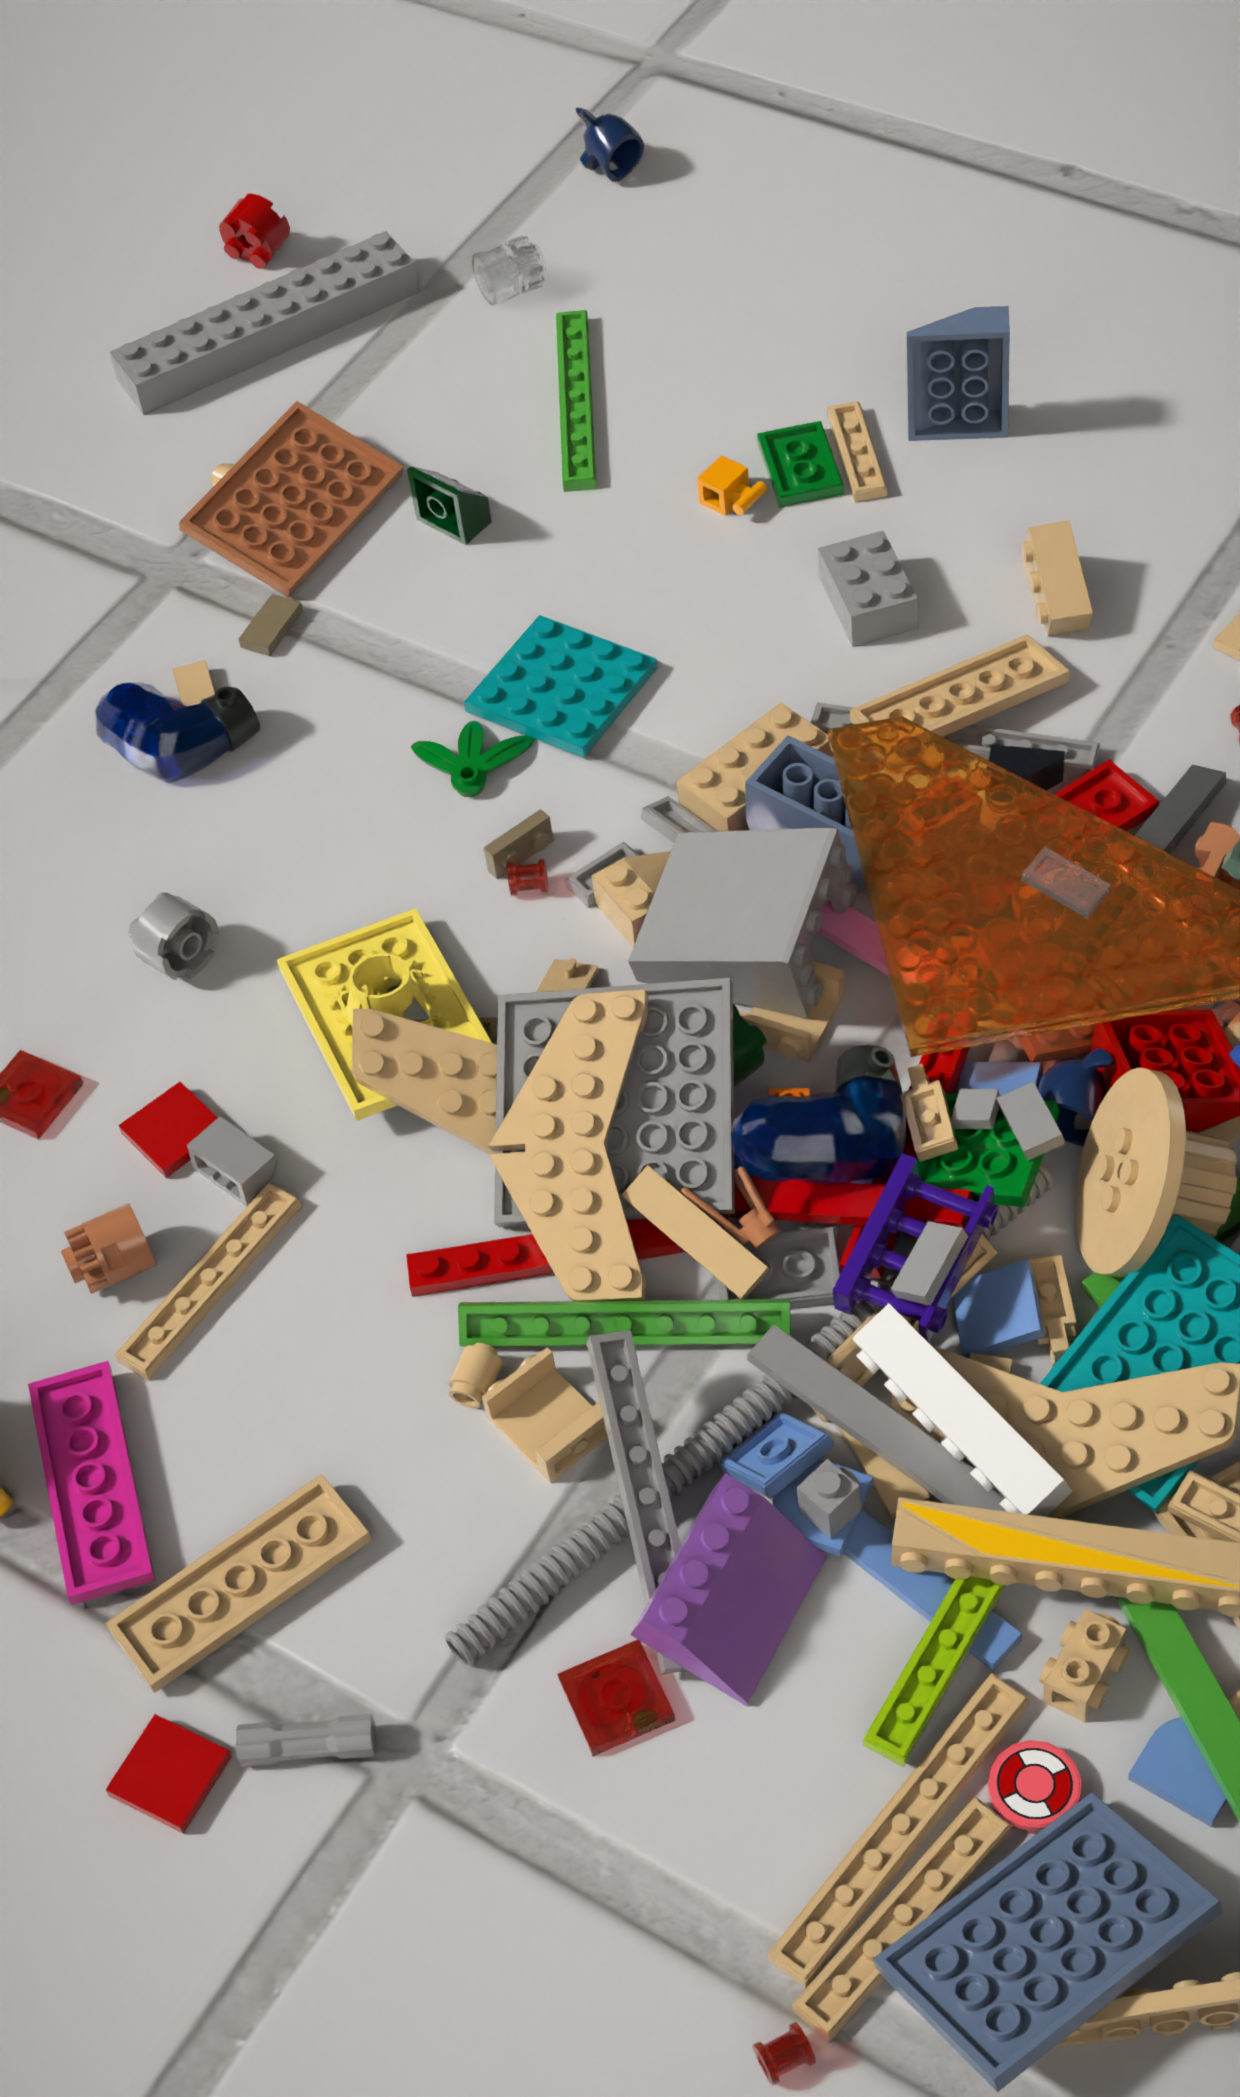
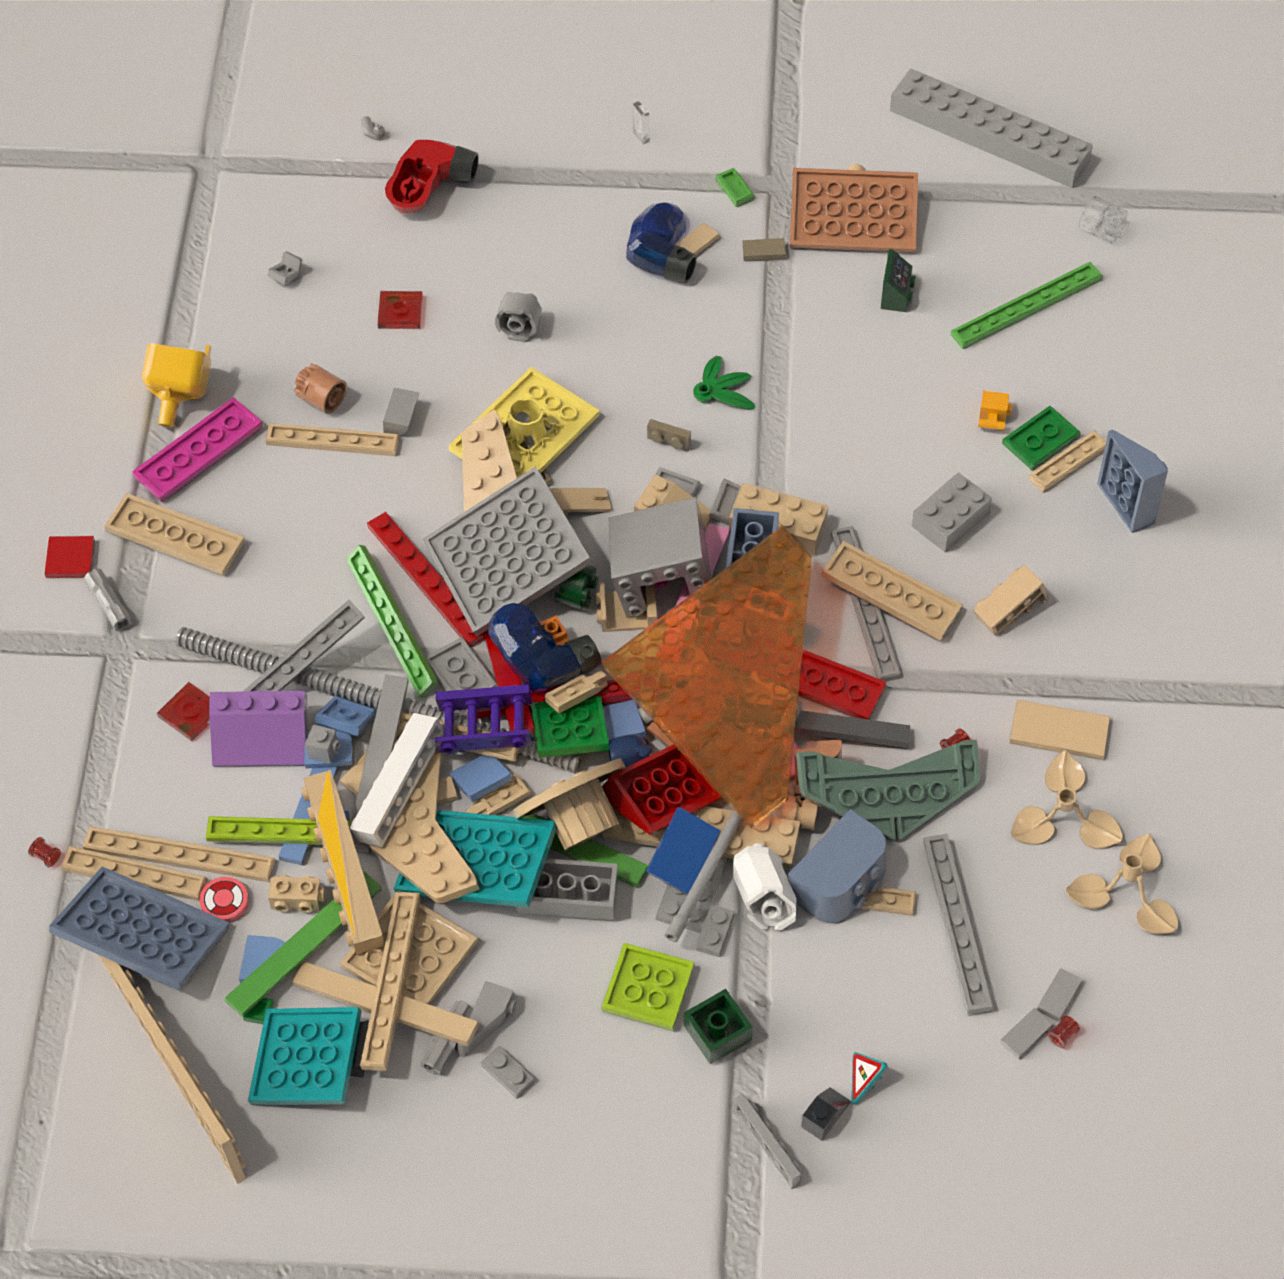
camera: 55 degrees right, 5 degrees up
red tile [118,1082,218,1178] -> none
red brick [219,193,290,269] -> none
tan brick [449,1343,502,1408] -> none
teal plate [464,615,658,758] -> none
tan panel [482,1347,608,1483] -> none
tan wing [488,989,648,1301] -> none
clear red bush [507,859,548,896] -> none
dark blue piece [575,107,644,182] -> none
tan tile [621,1165,770,1299] -> none
nougat plant [681,1166,781,1250] -> none
light grey tile [890,1221,968,1306] -> none
light grey tile [951,1089,1001,1129] -> none
black slope [985,744,1065,805] -> none
light grey tile [996,1081,1065,1161] -> none
clear tile [1022,846,1111,919] -> none
none -> bright green tile [716,168,754,207]

